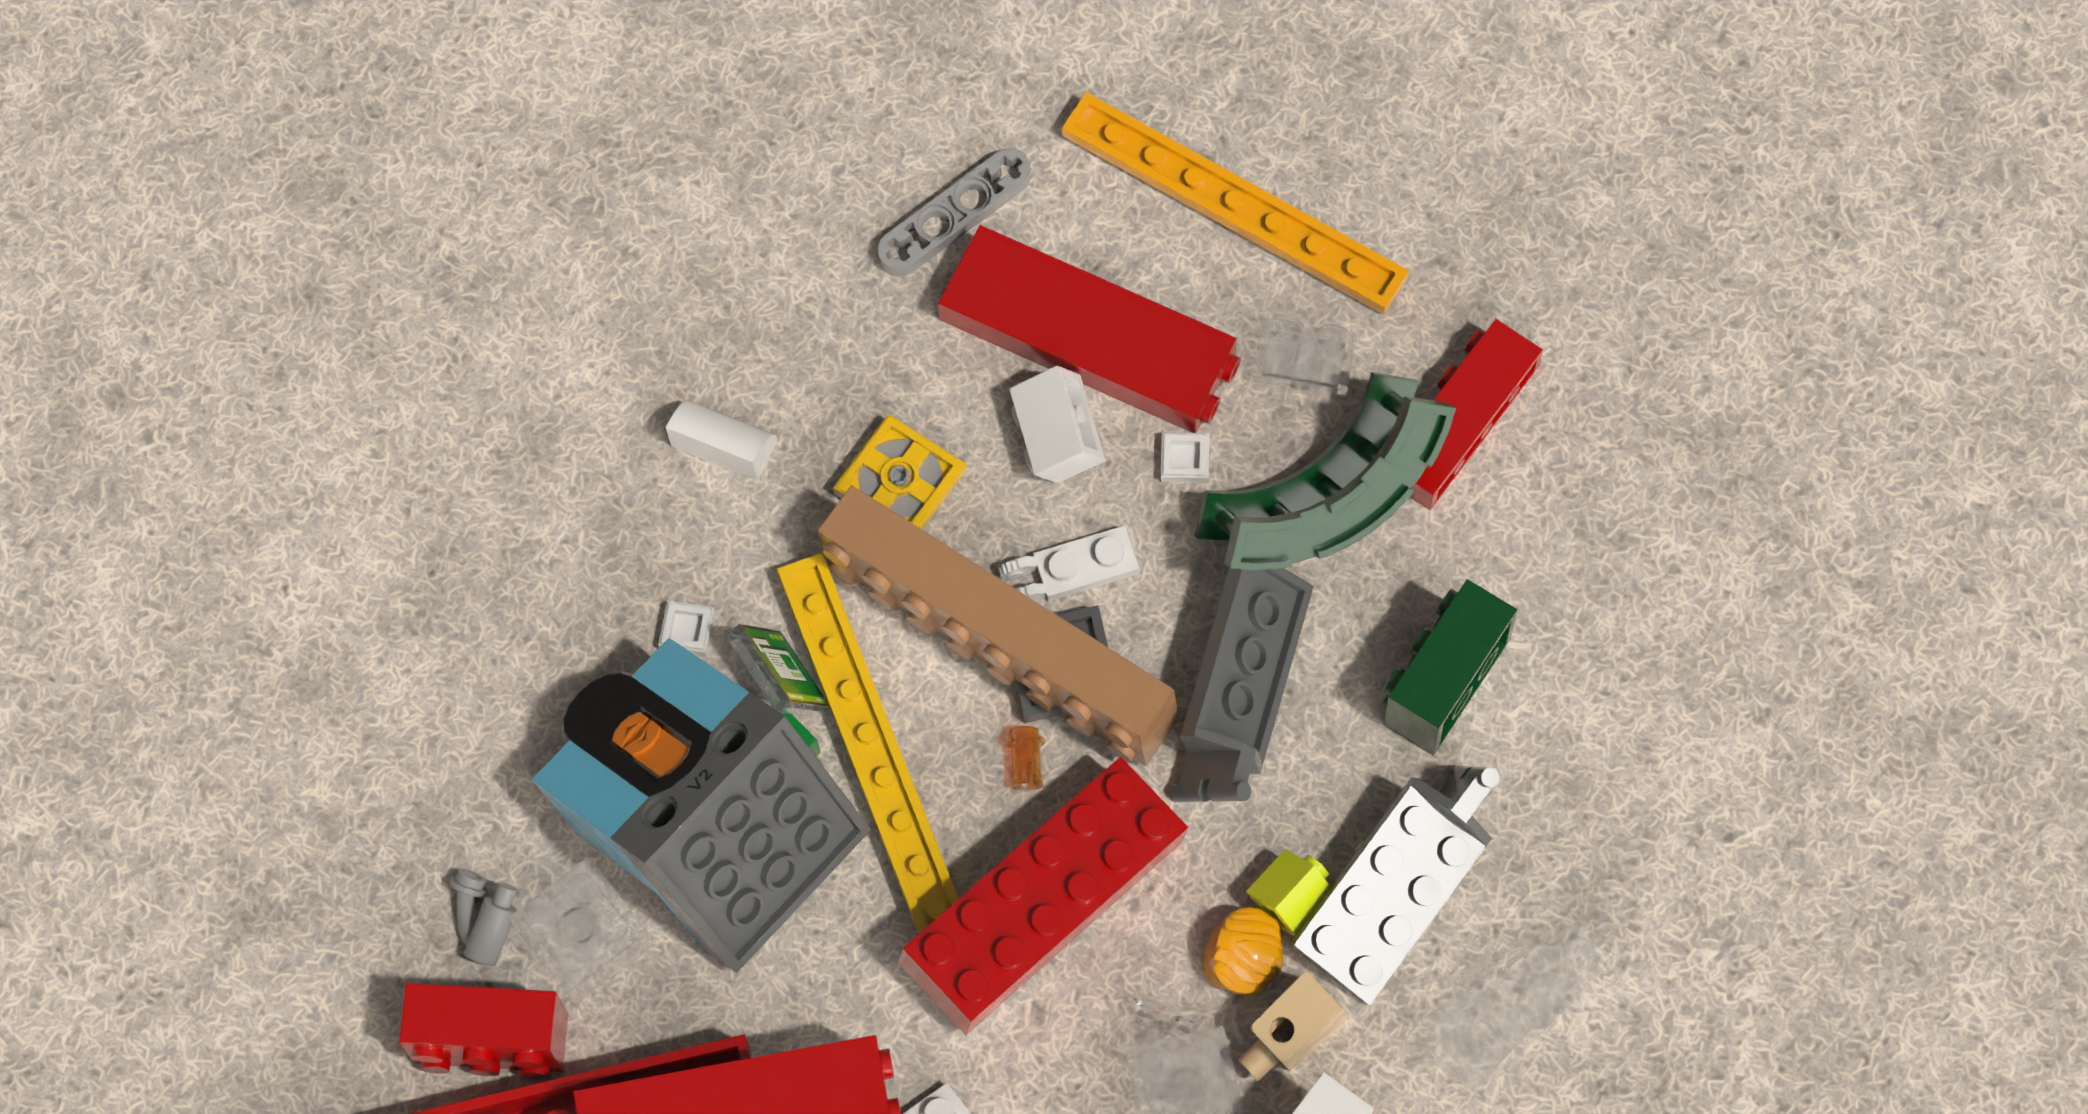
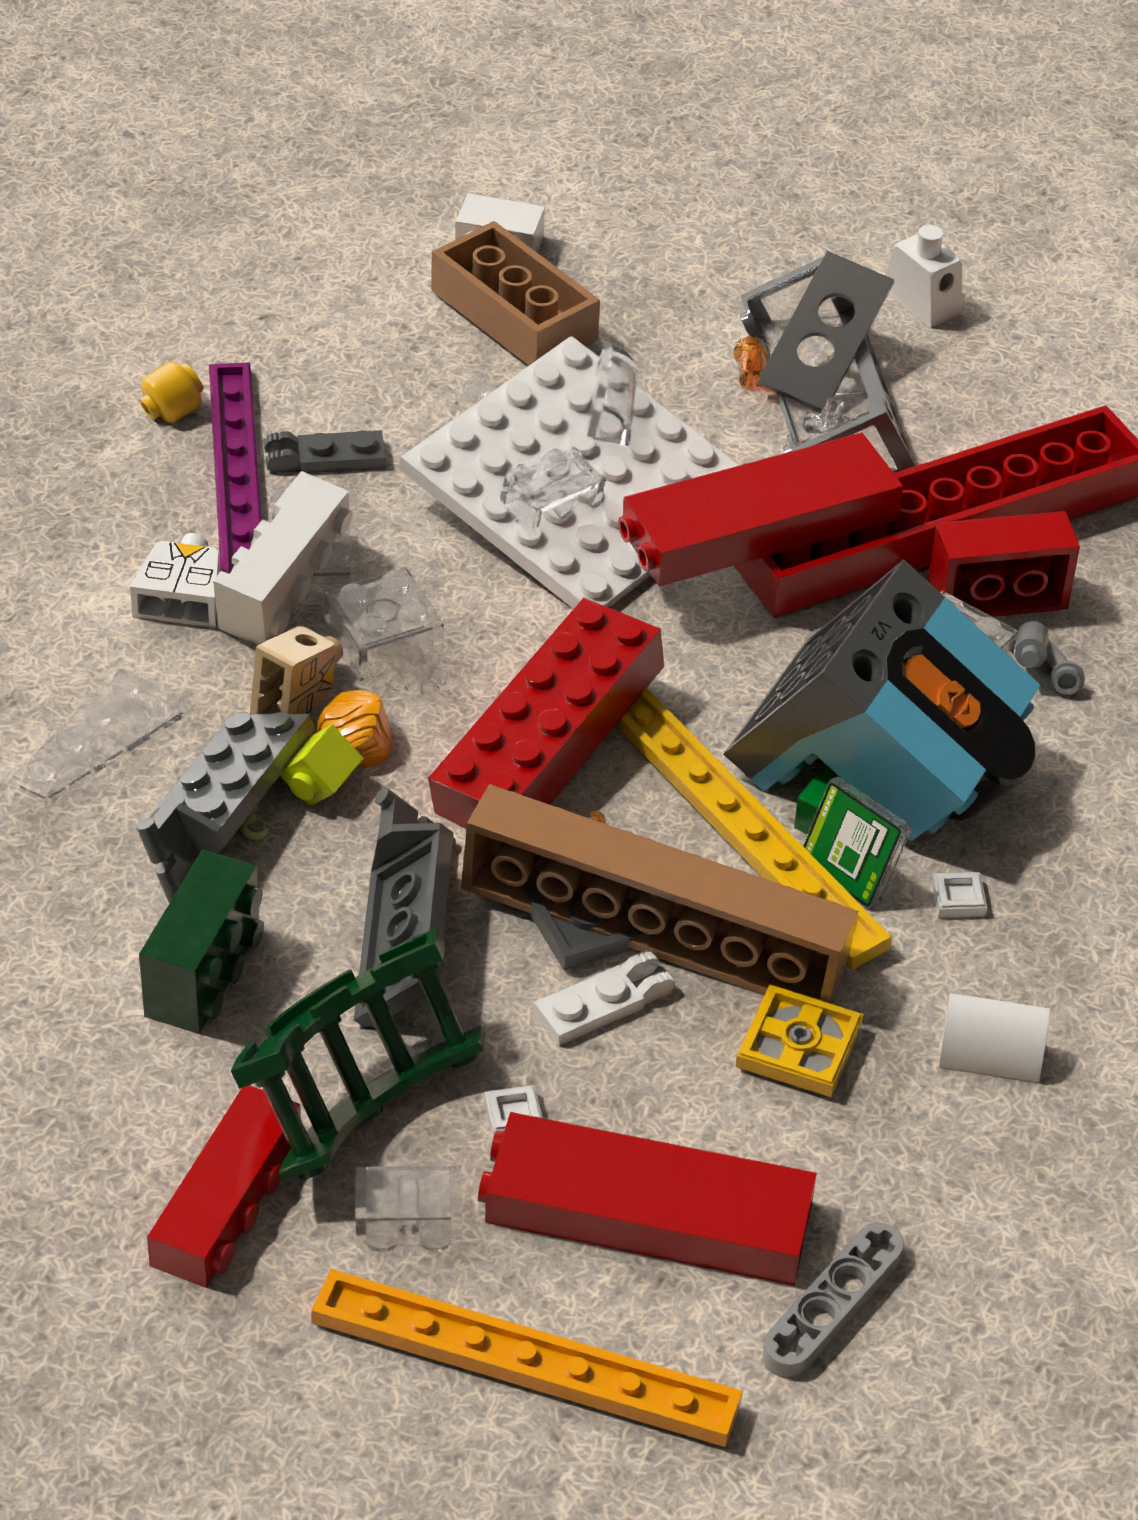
camera: 160 degrees right, 25 degrees down
white brick [1009,366,1106,483] -> none

